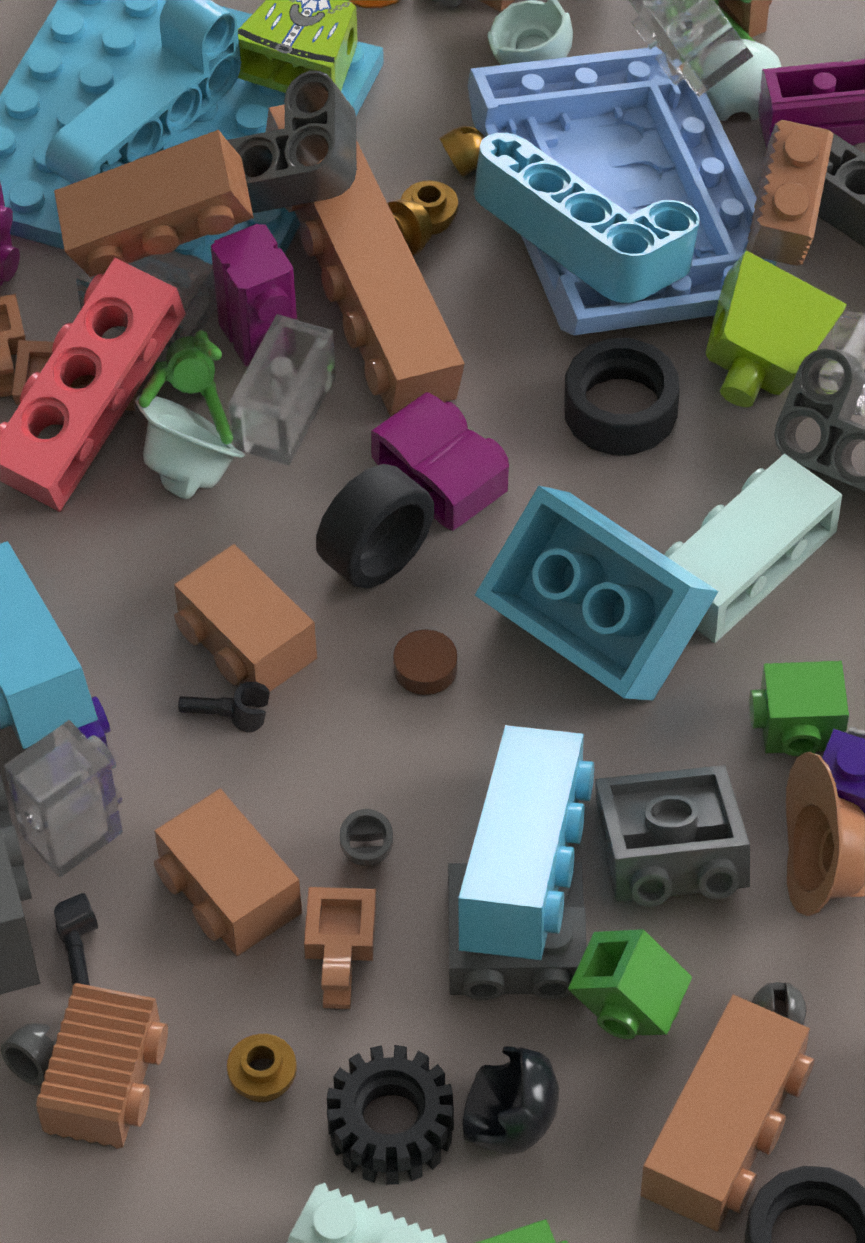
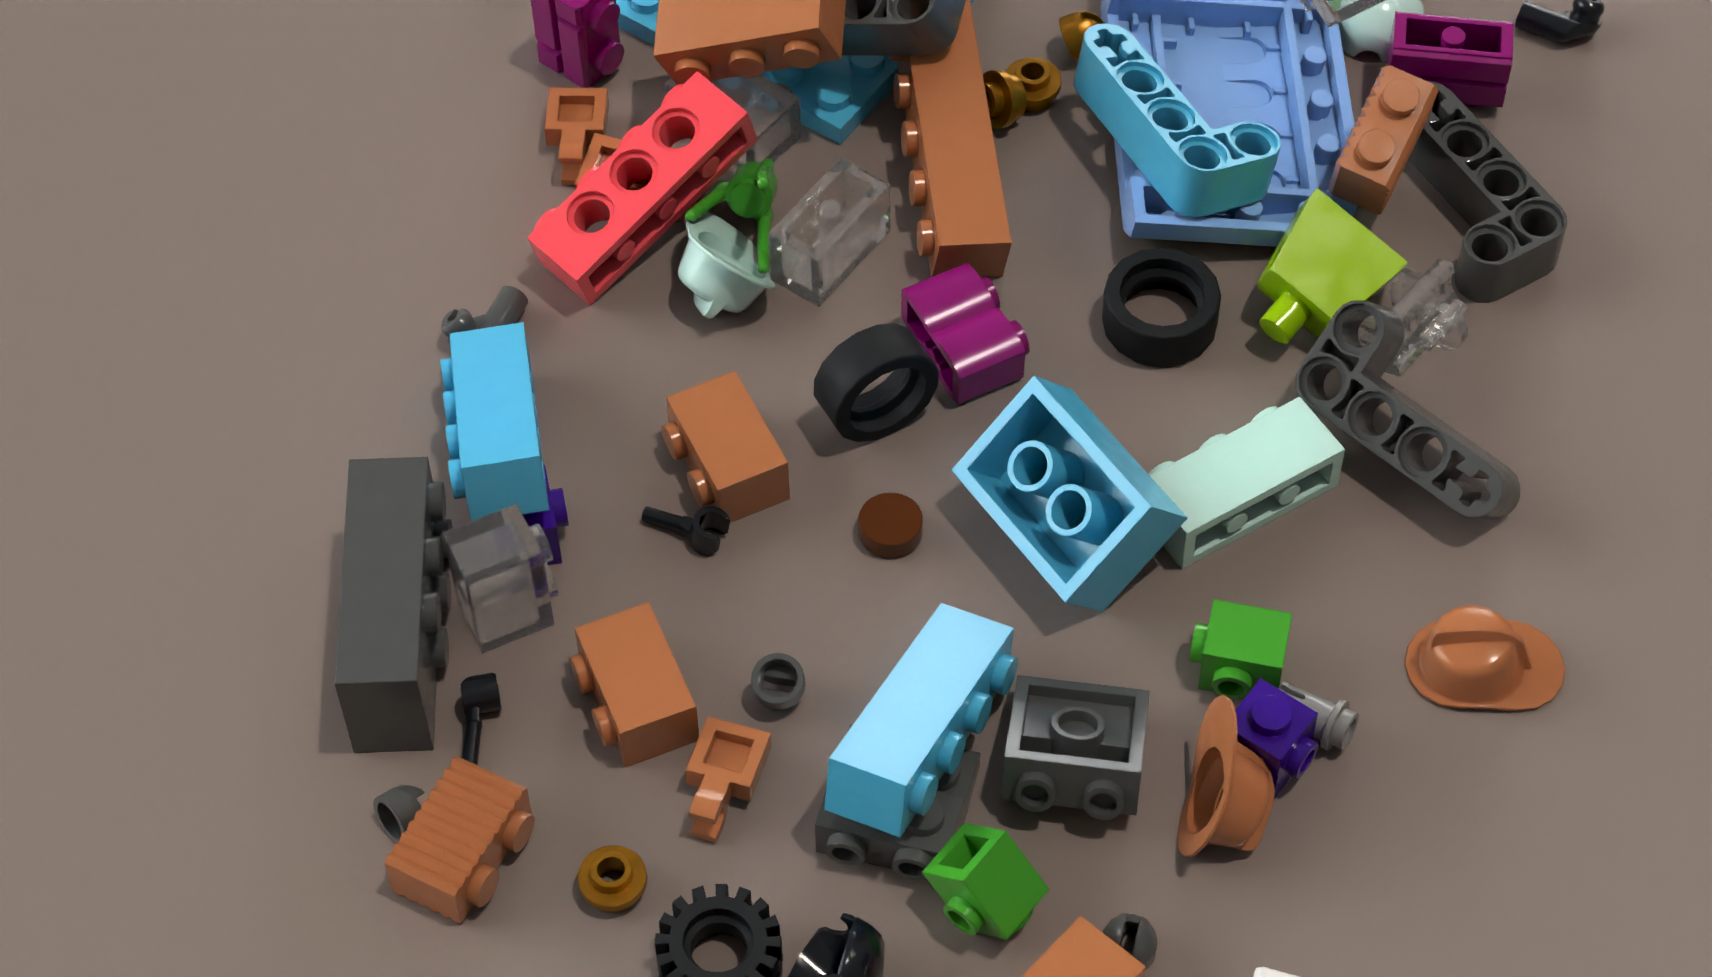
camera: 15 degrees right, 0 degrees up
magenta brick [211,224,299,367] -> none

